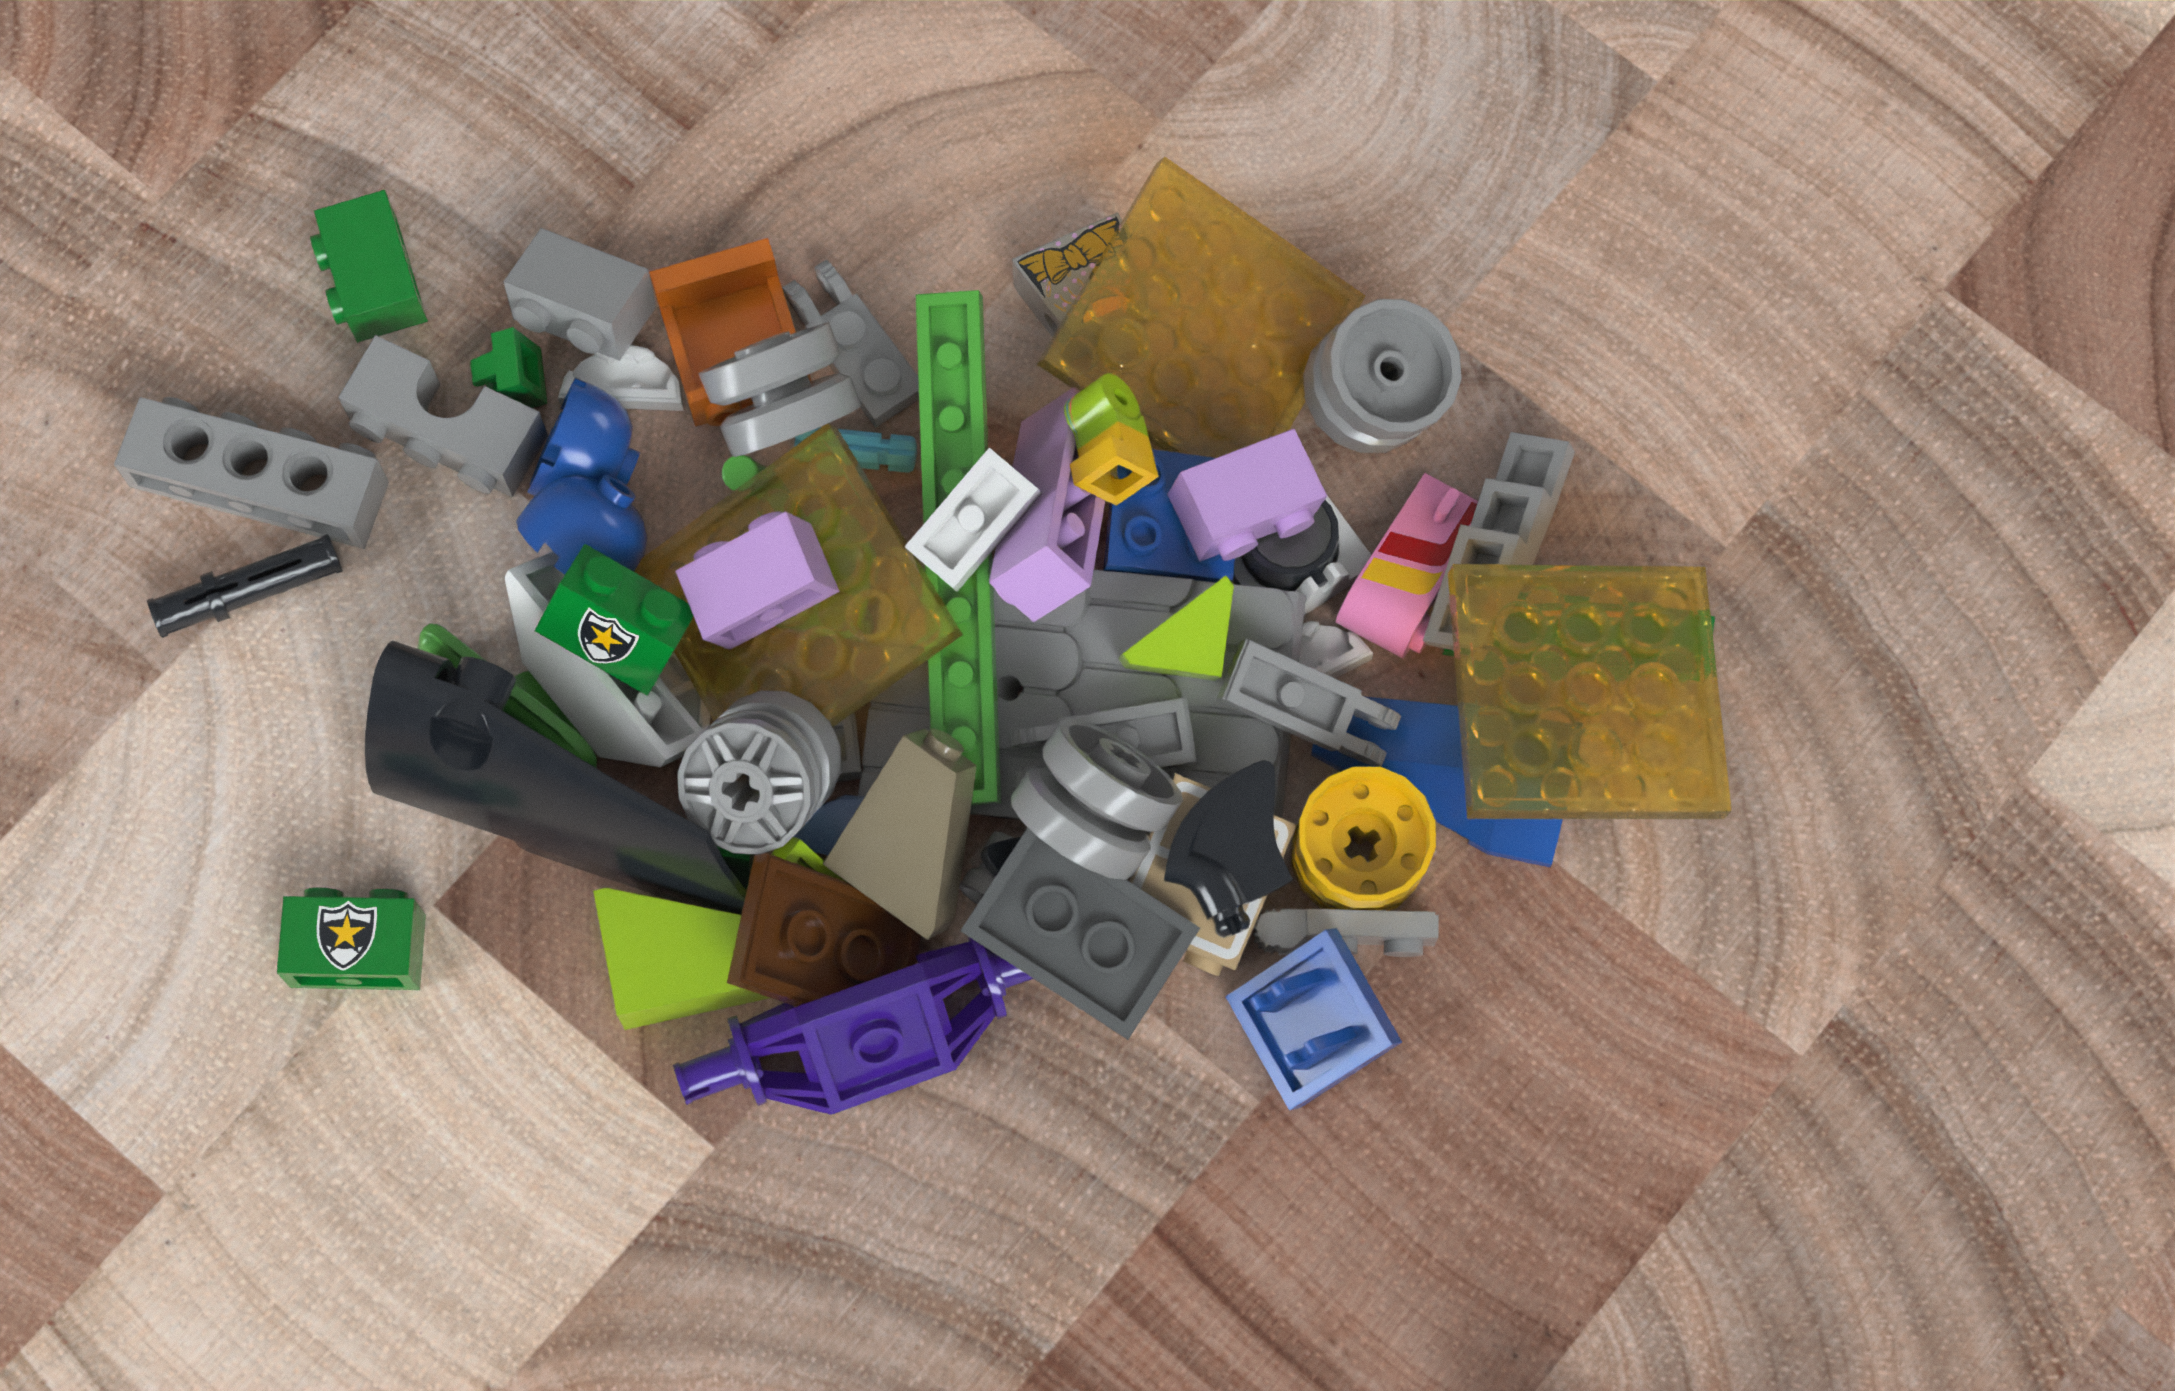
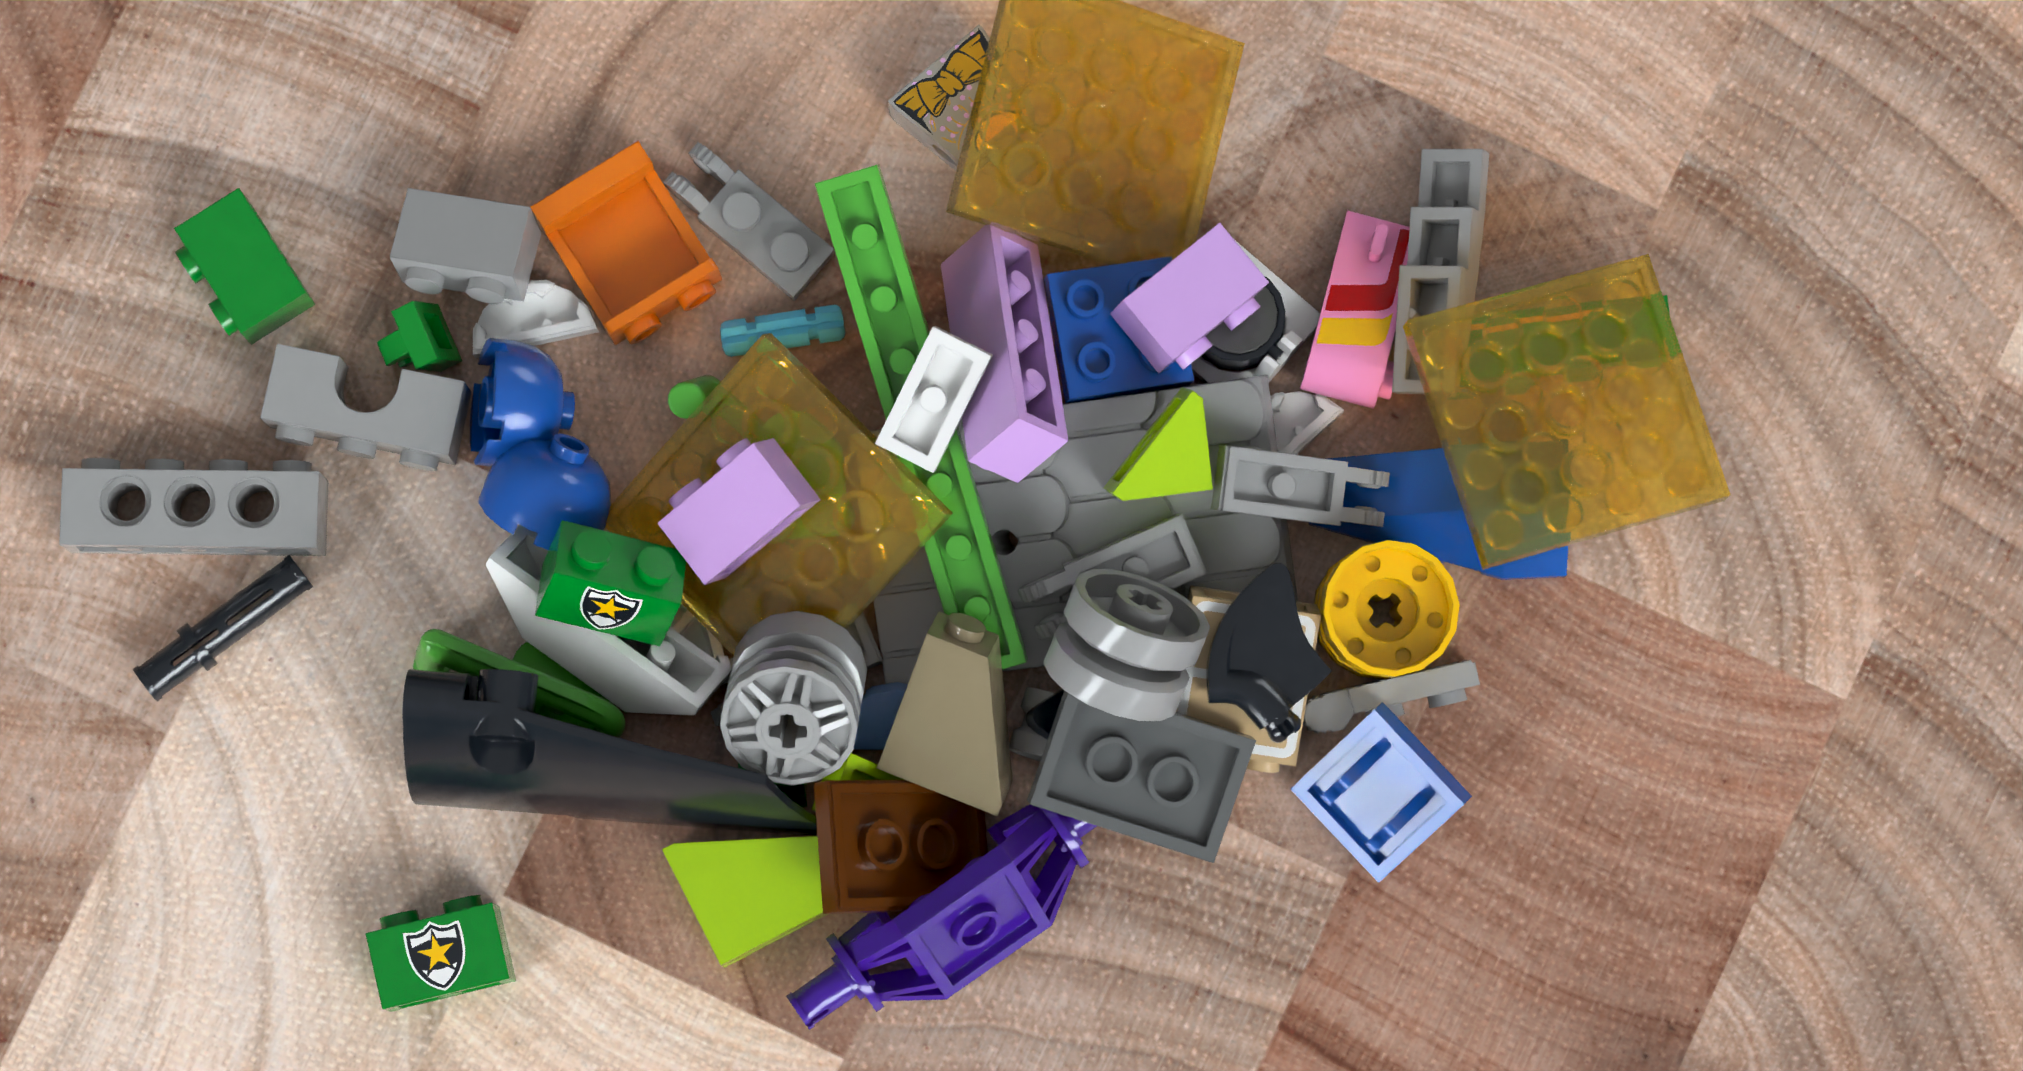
camera: 15 degrees left, 10 degrees up
light grey wheel [698,322,862,457] -> none
leg [1064,373,1159,506] -> none
light grey wheel [1303,299,1462,453] -> none

